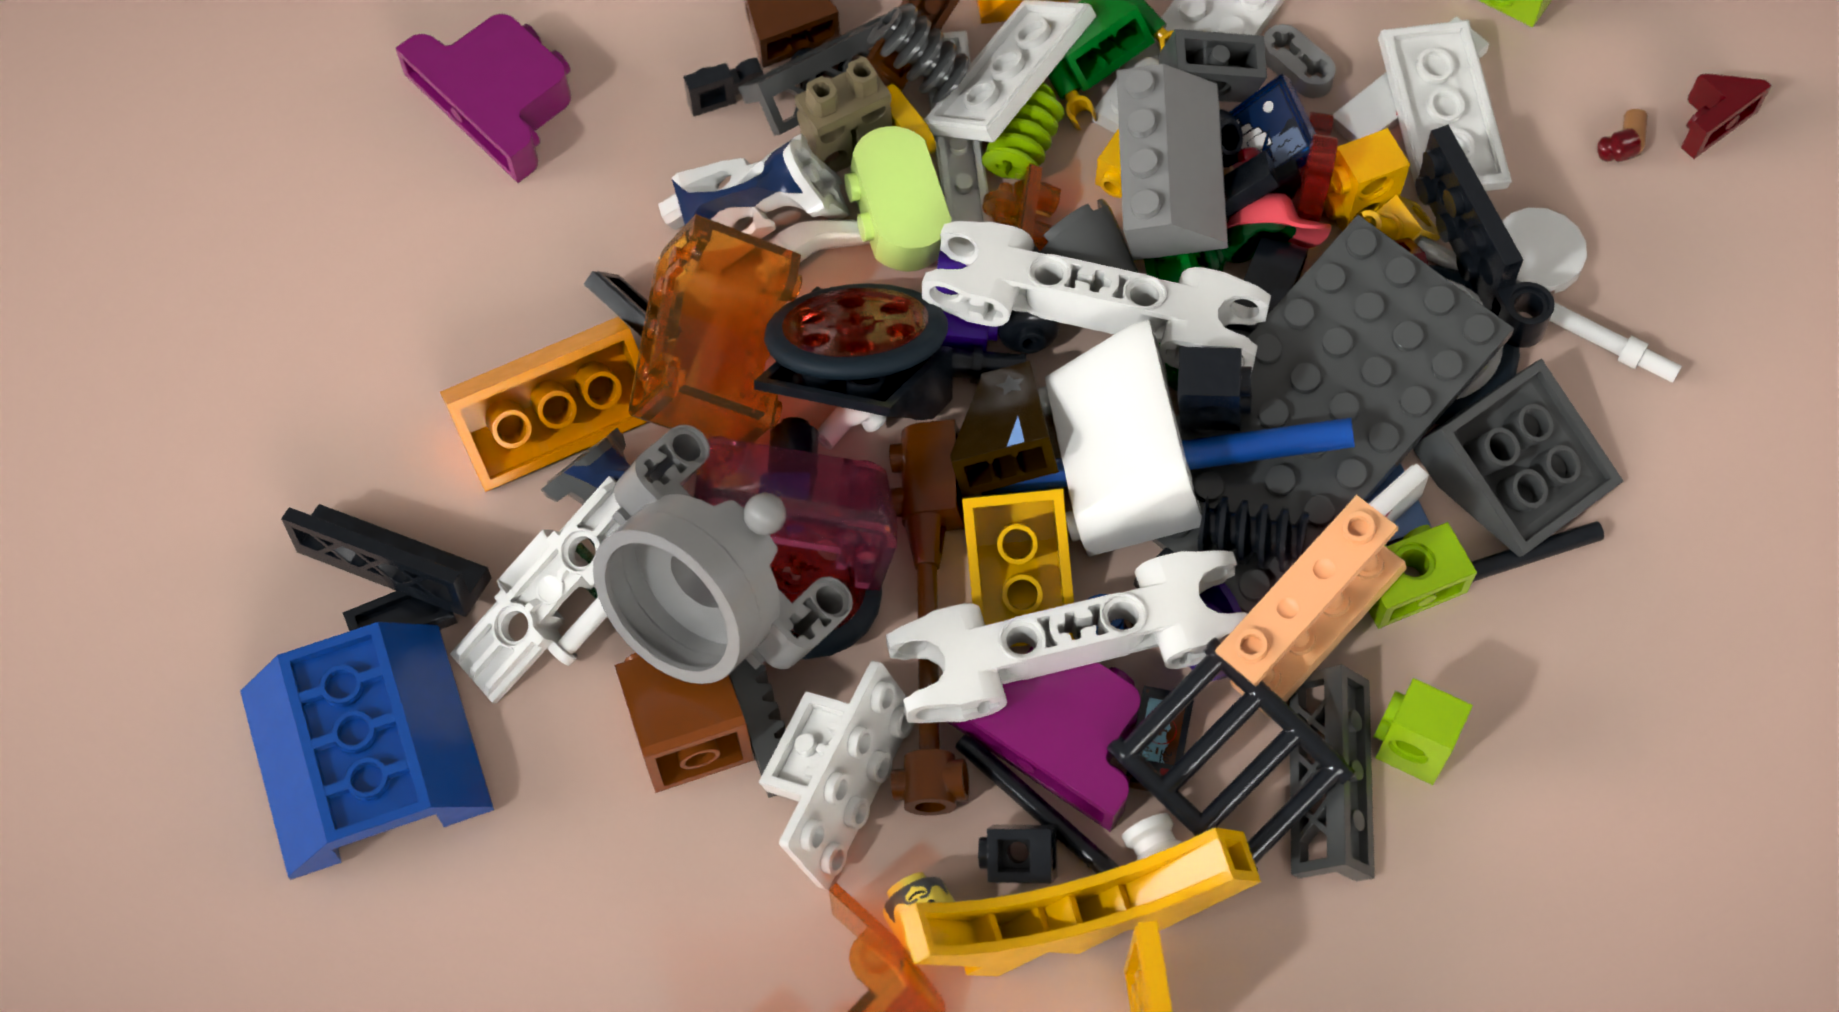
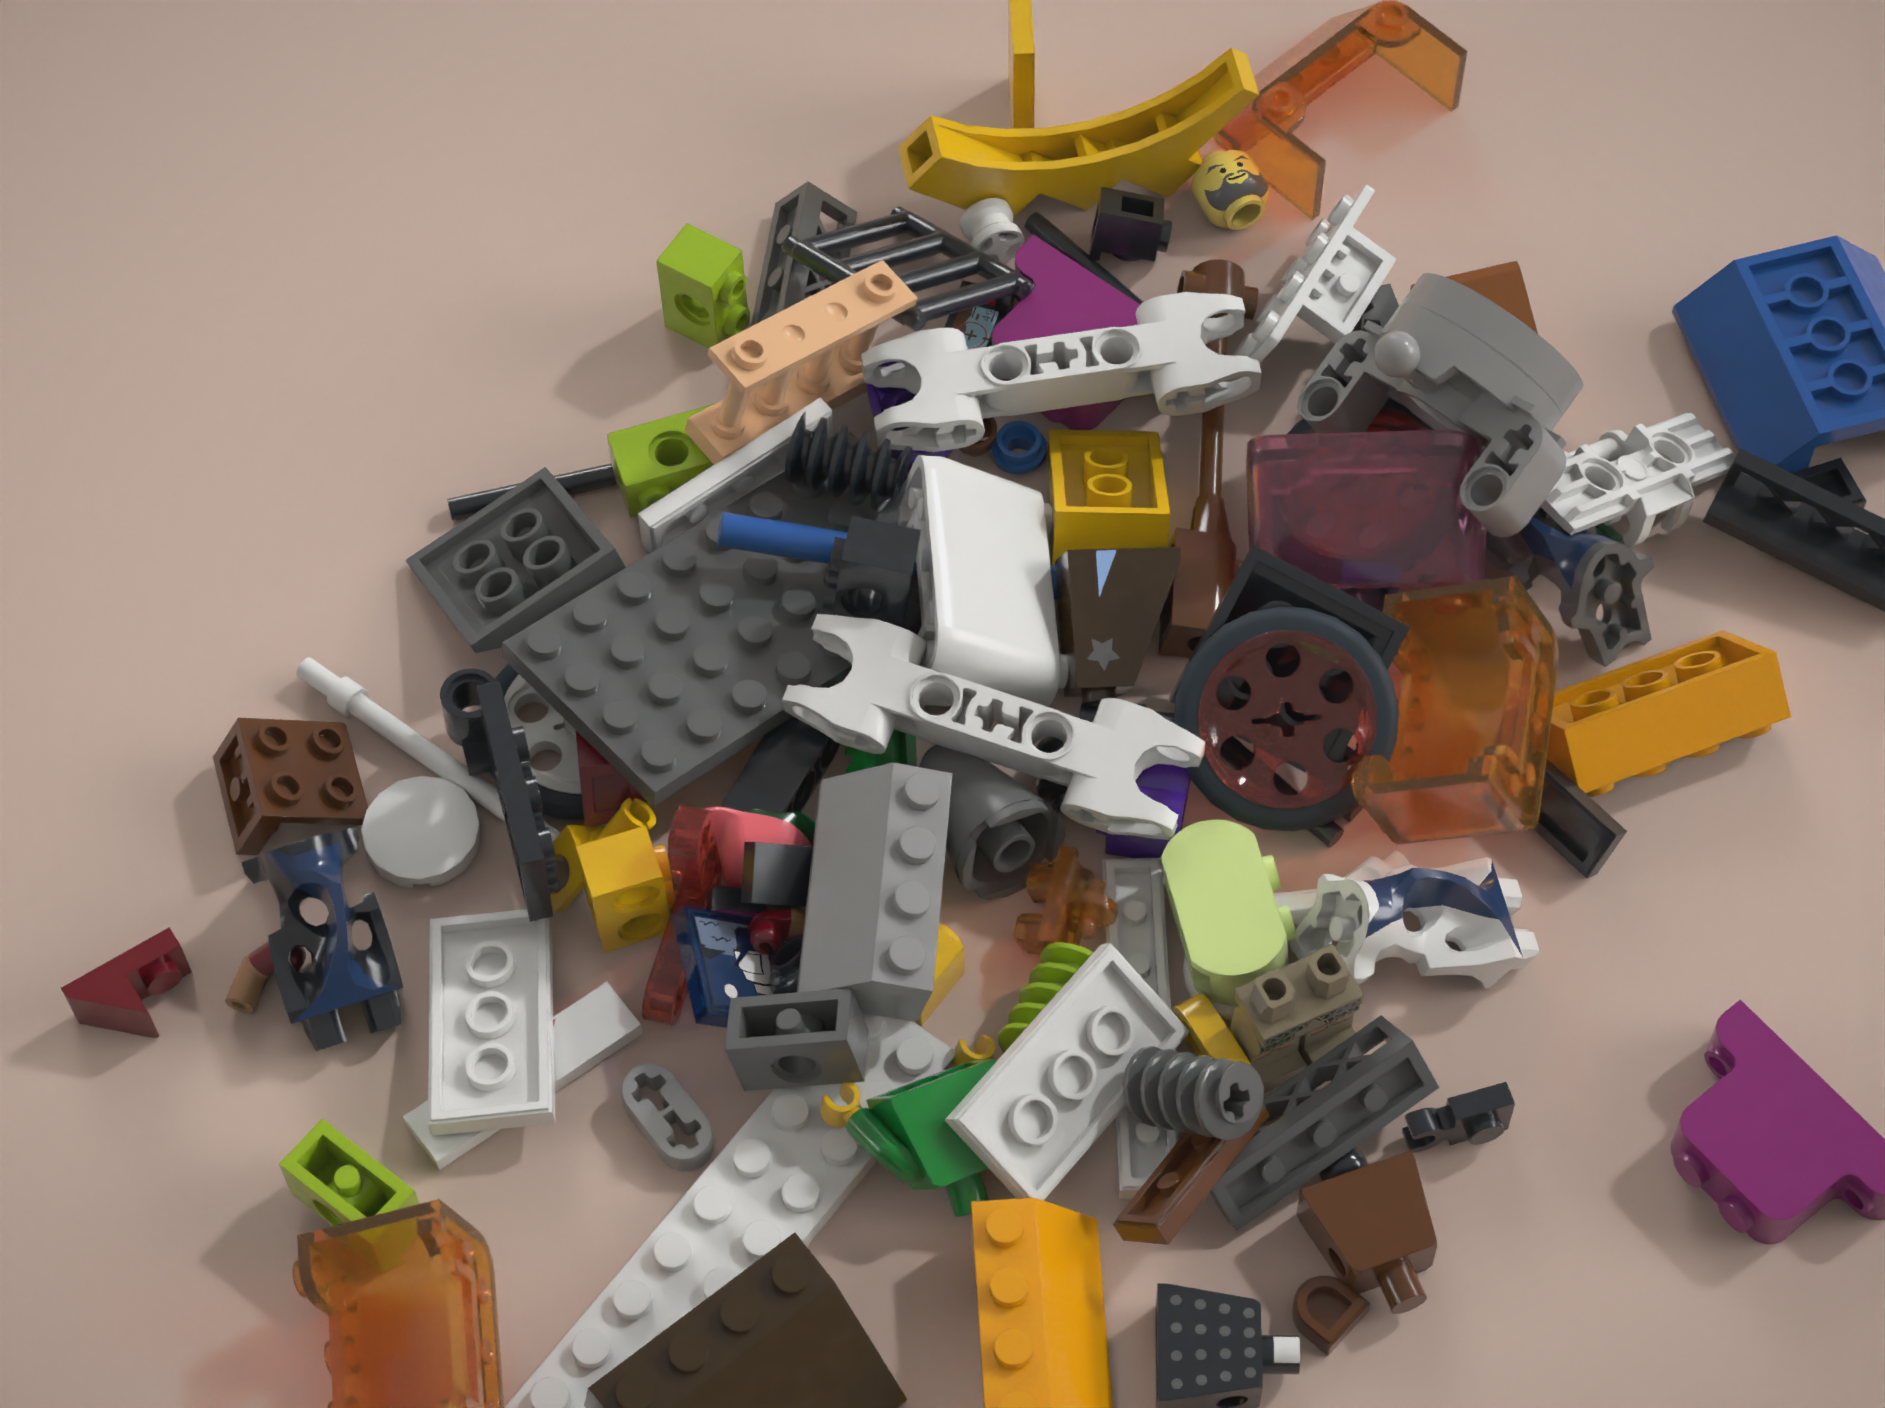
camera: 175 degrees left, 5 degrees down
none -> reddish brown bracket [213,717,368,855]
none -> black hips [241,826,404,1051]

